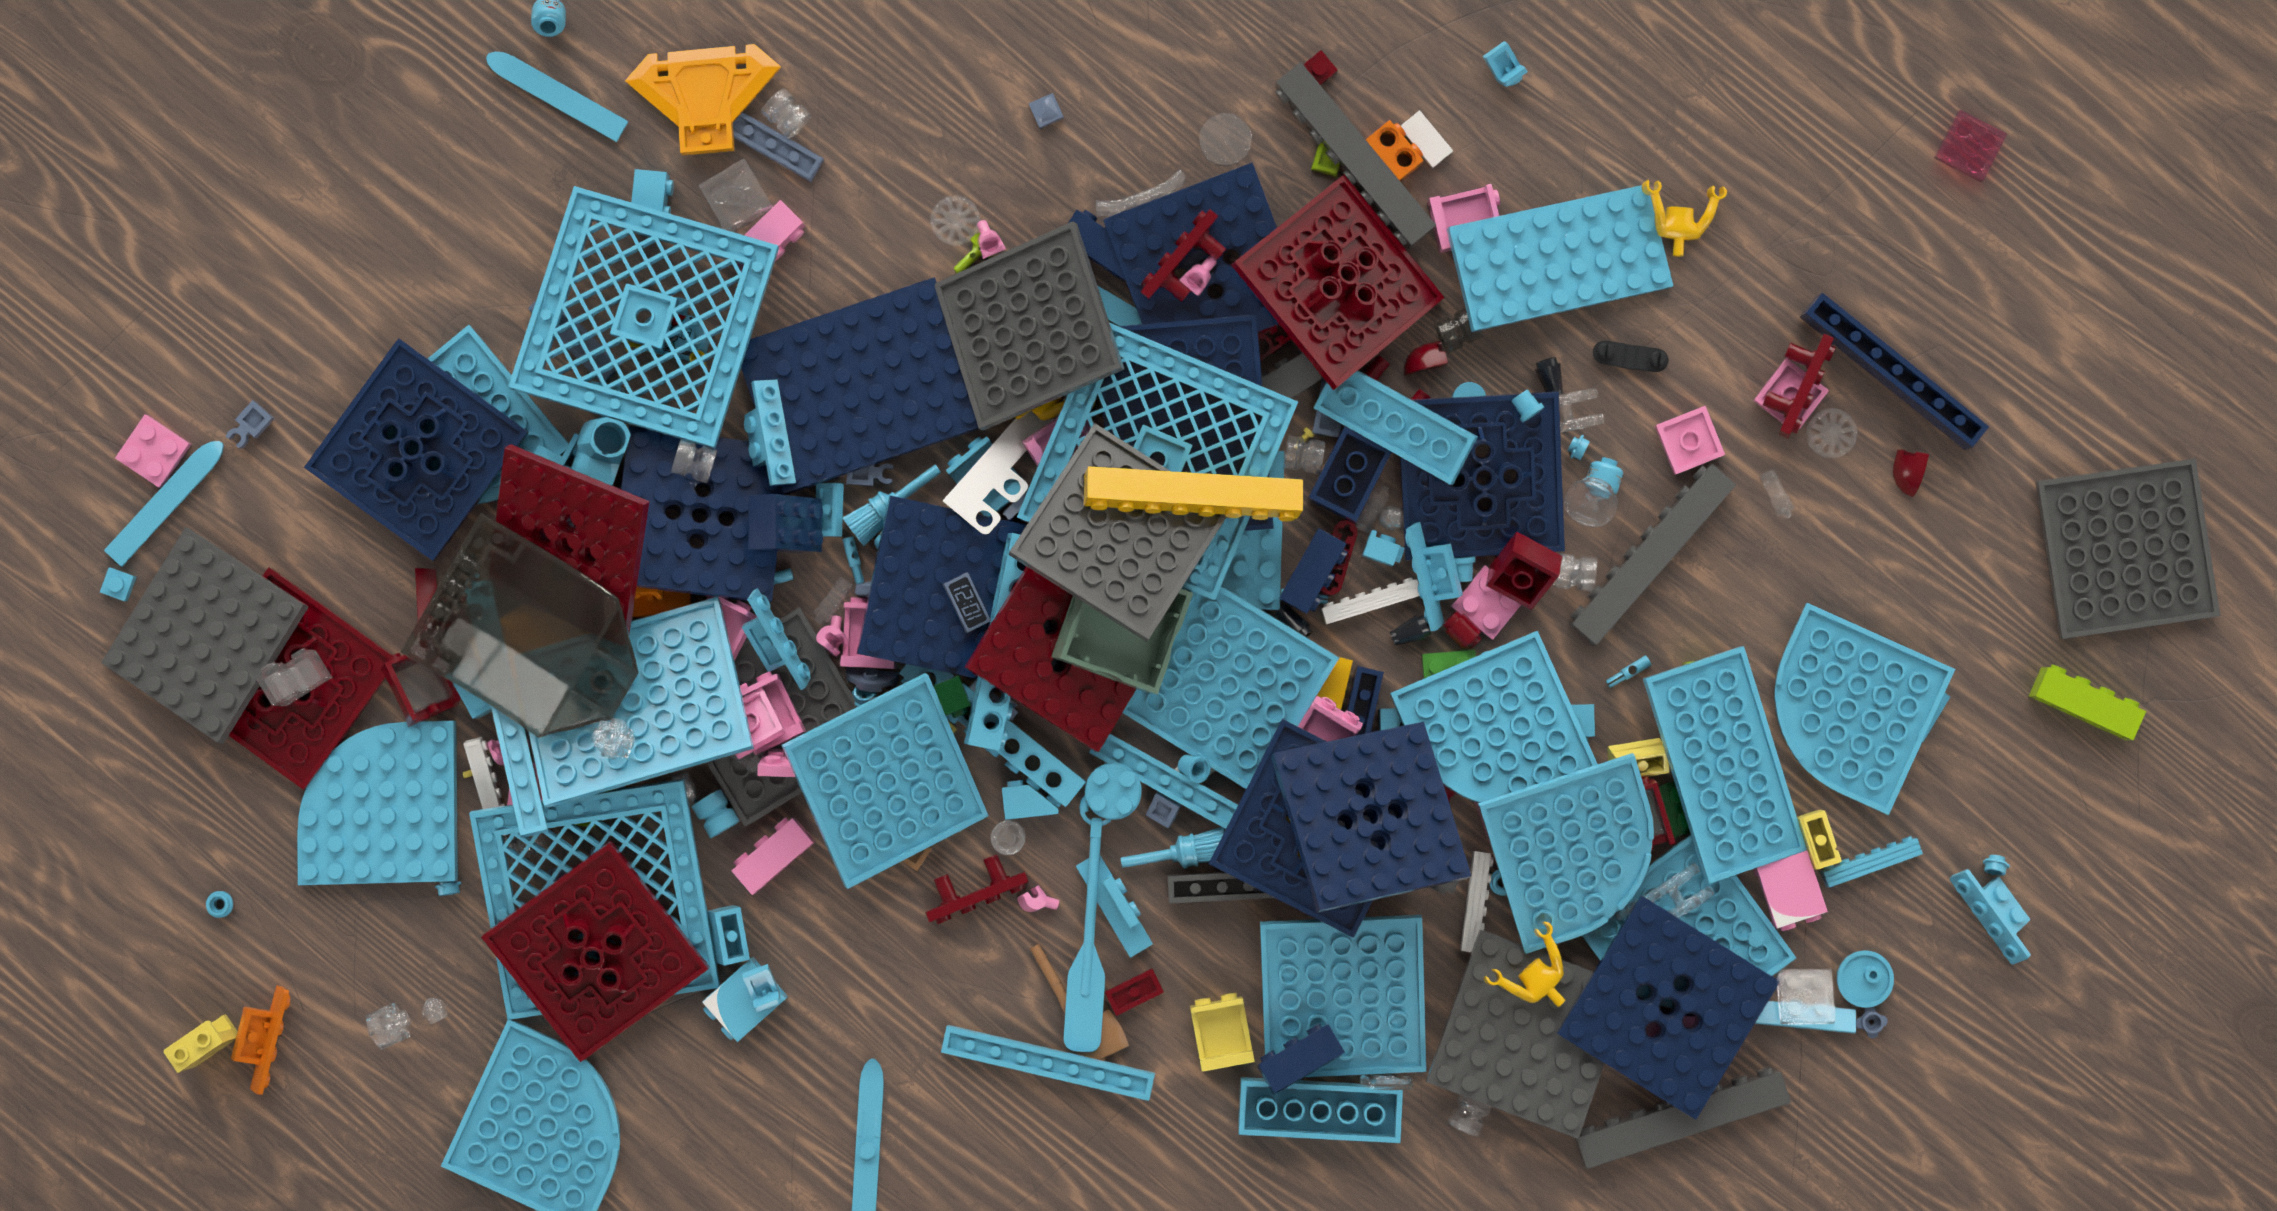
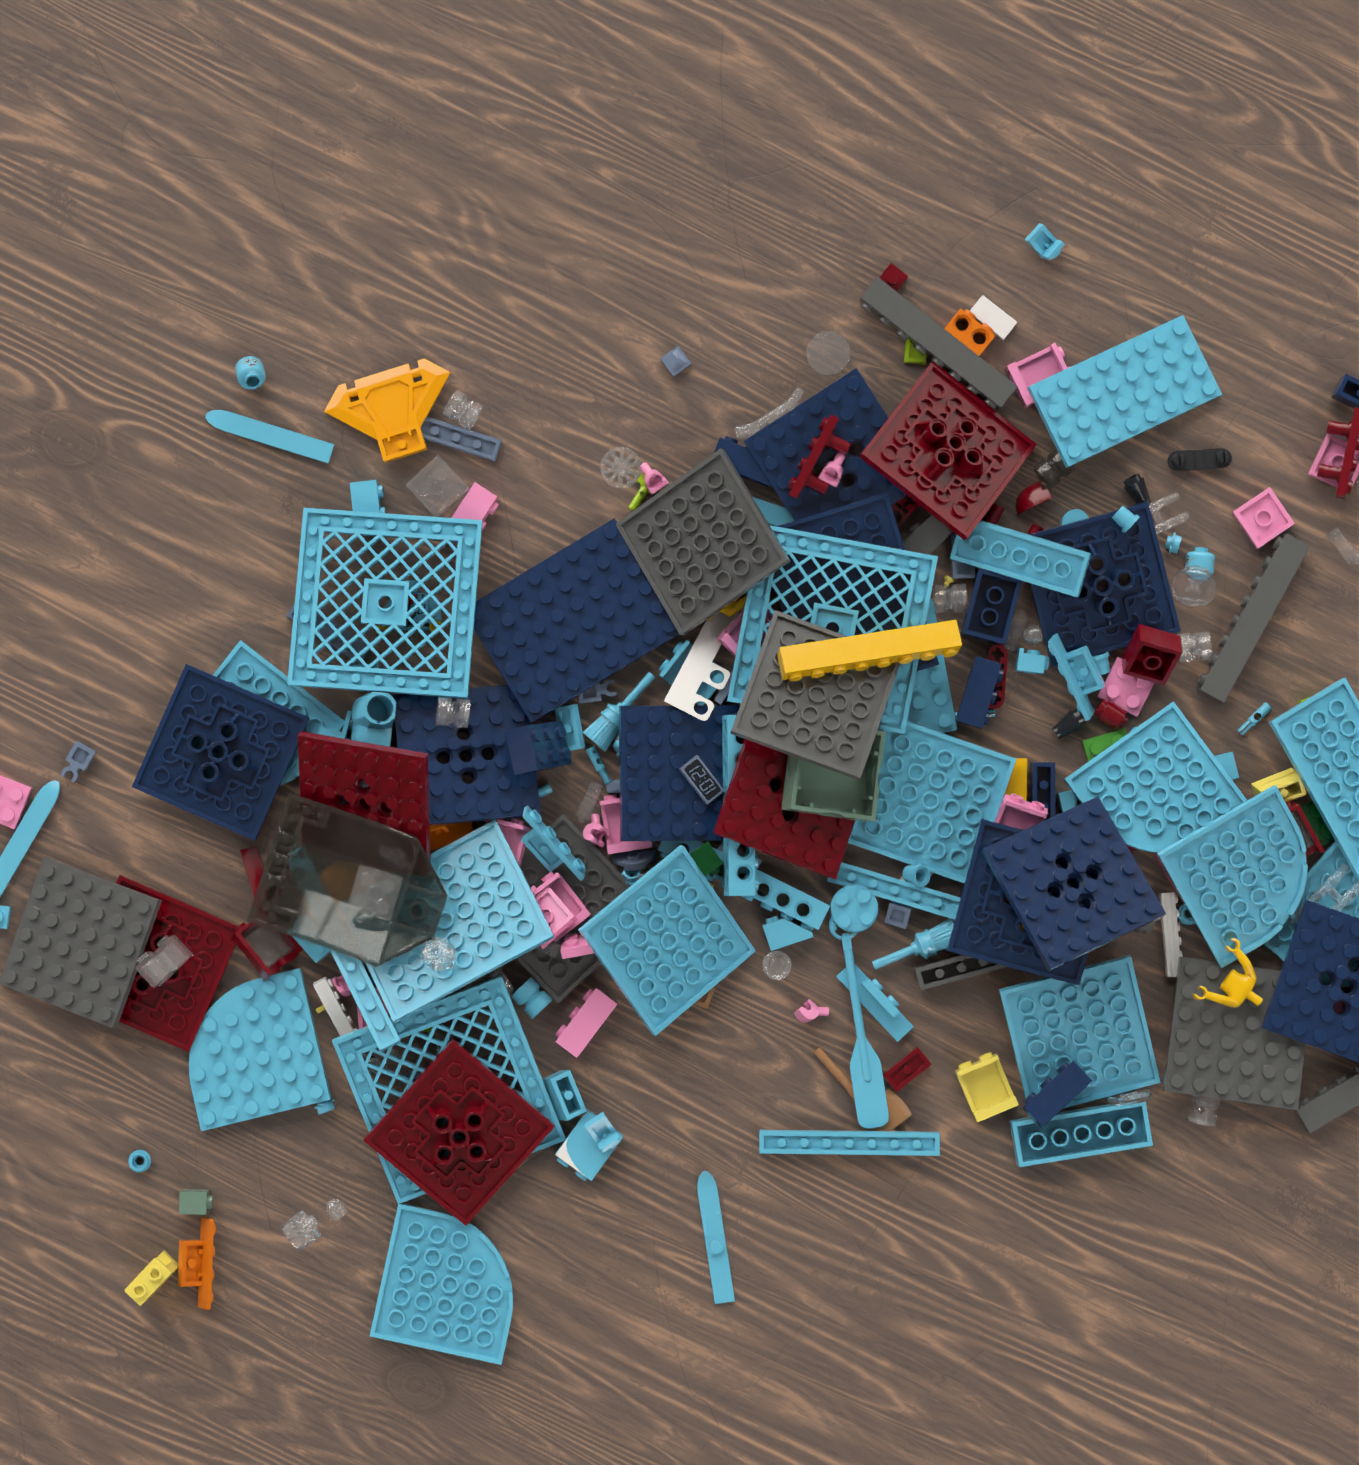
camera: 10 degrees left, 0 degrees up
medium azure bracket [744,380,796,486] -> none
dark red plate [925,854,1029,925] -> none
black cone [1275,604,1313,637] -> none
white piece [1321,577,1419,624] -> none
yellow piece [1642,180,1727,257] -> none
none -> sand green brick [179,1189,214,1215]
none -> clear plate [347,864,403,921]

